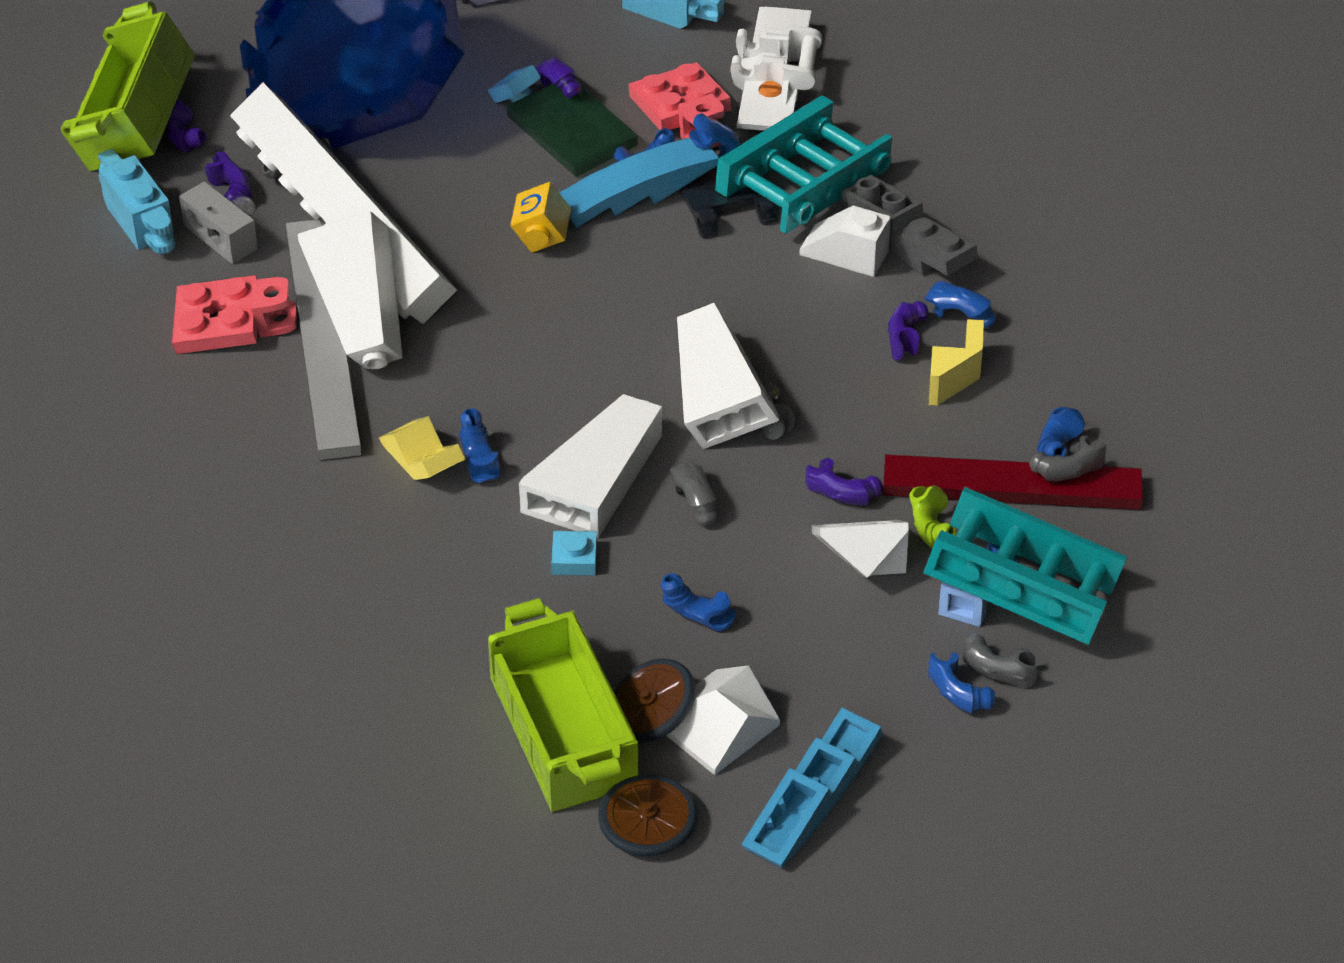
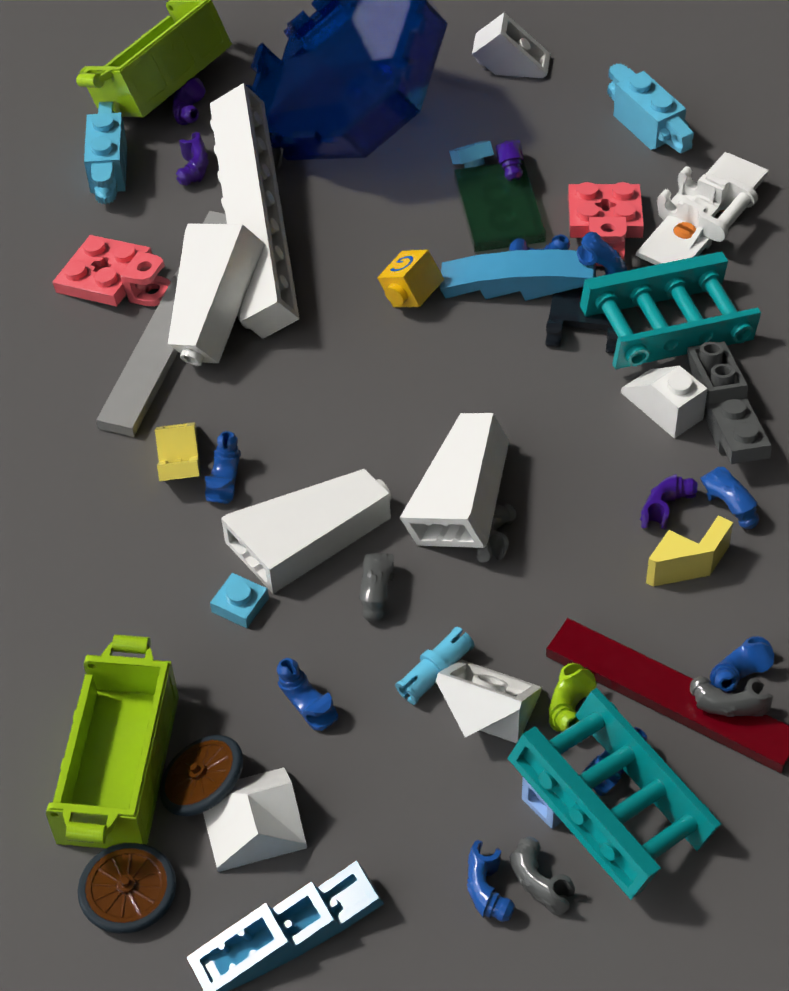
camera: 30 degrees right, 5 degrees up
light grey piece [179,181,258,264] -> none
dark purple piece [805,457,883,505] -> none
none -> medium azure pin [395,627,475,705]

